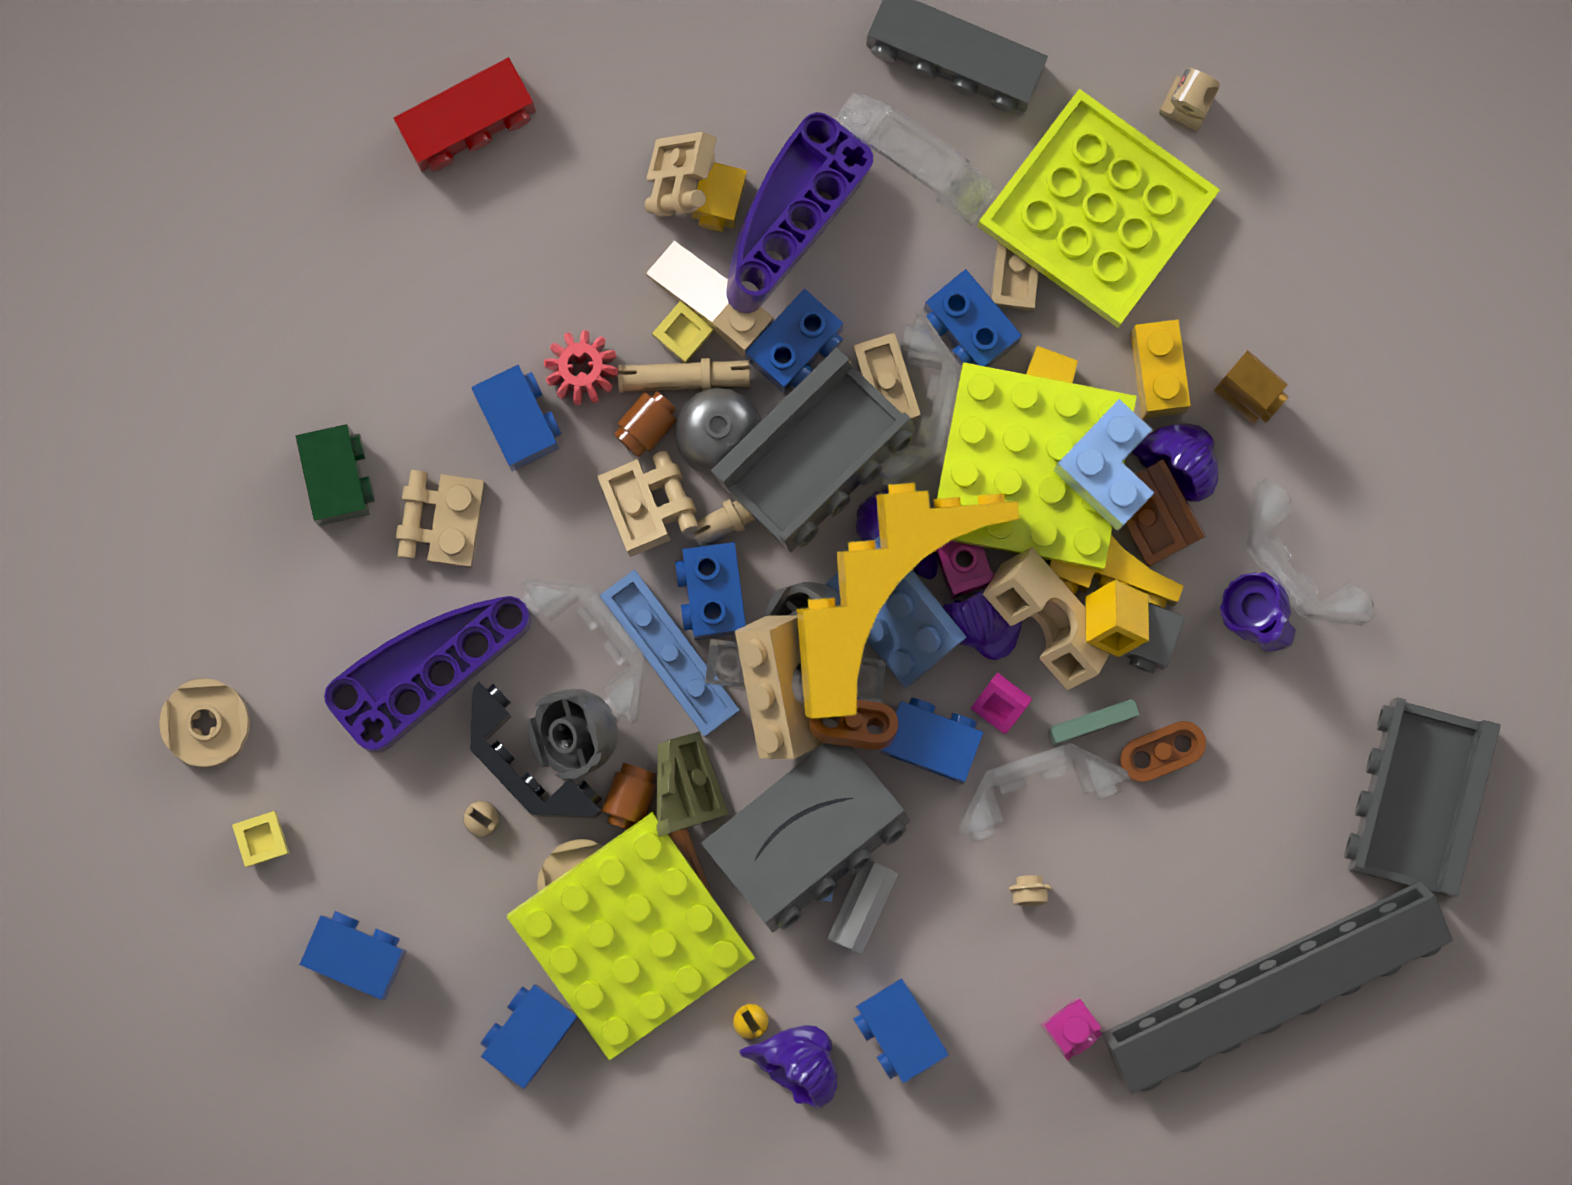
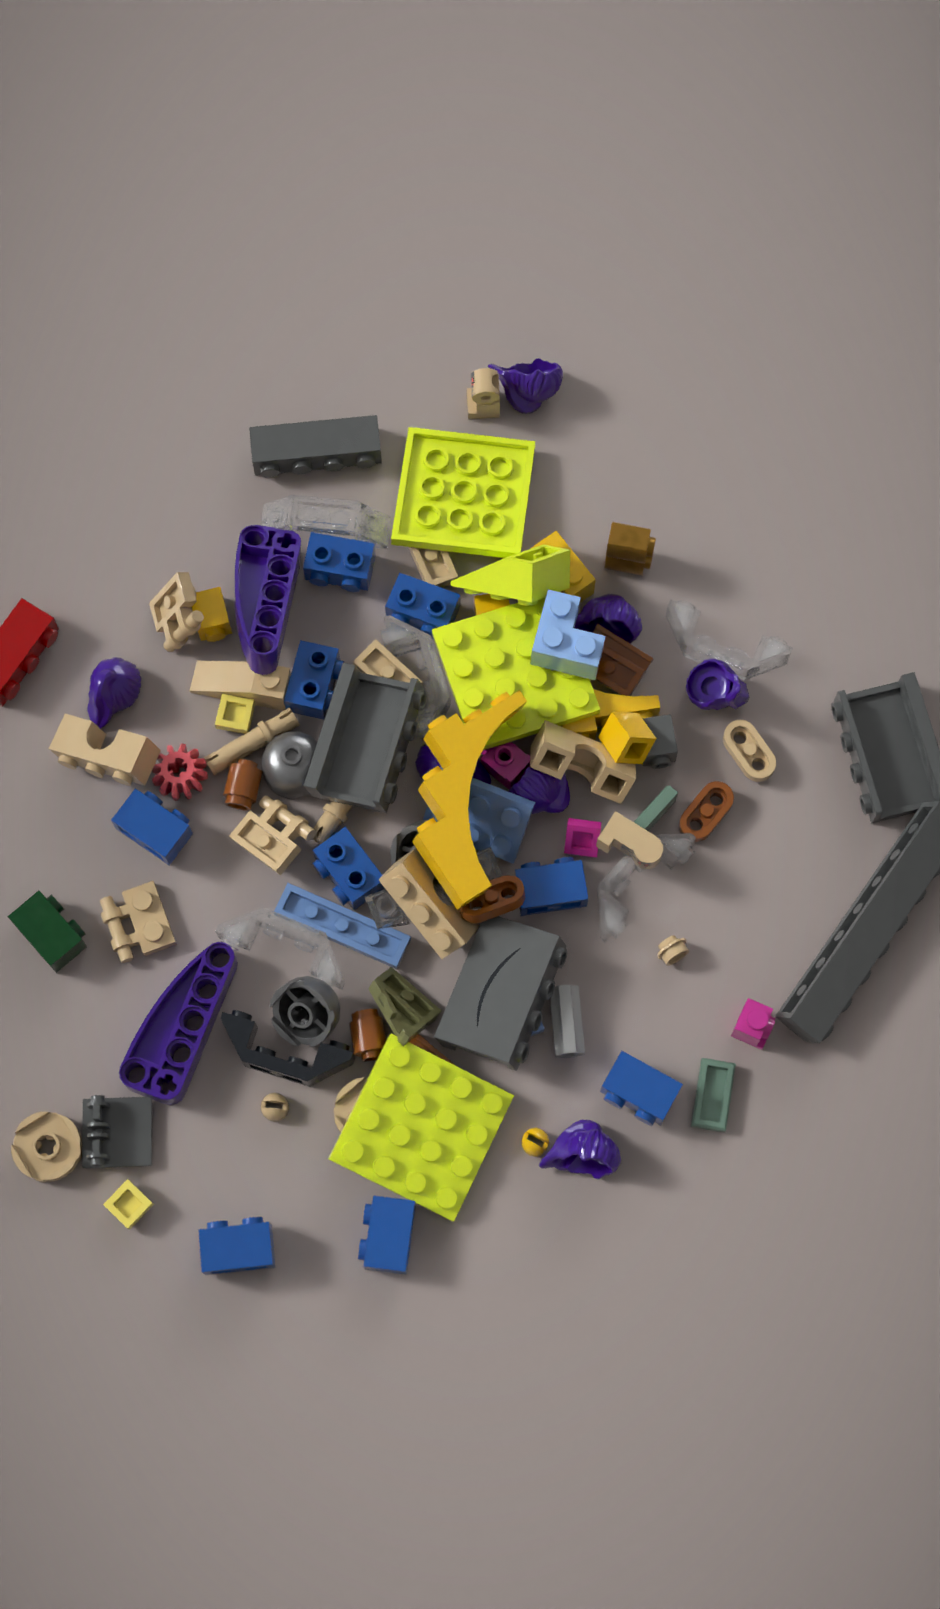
camera: 25 degrees left, 10 degrees down
none -> tan arch [49,714,161,786]
none -> dark grey hinge [82,1095,152,1168]
none -> dark purple hair [87,657,142,729]
none -> blue brick [303,532,376,592]
none -> neon yellow slope [451,544,570,605]
none -> dark purple hair [488,358,563,414]
none -> tan leg [596,811,663,869]
none -> sand green tile [691,1058,736,1133]
none -> tan plate [723,720,776,782]

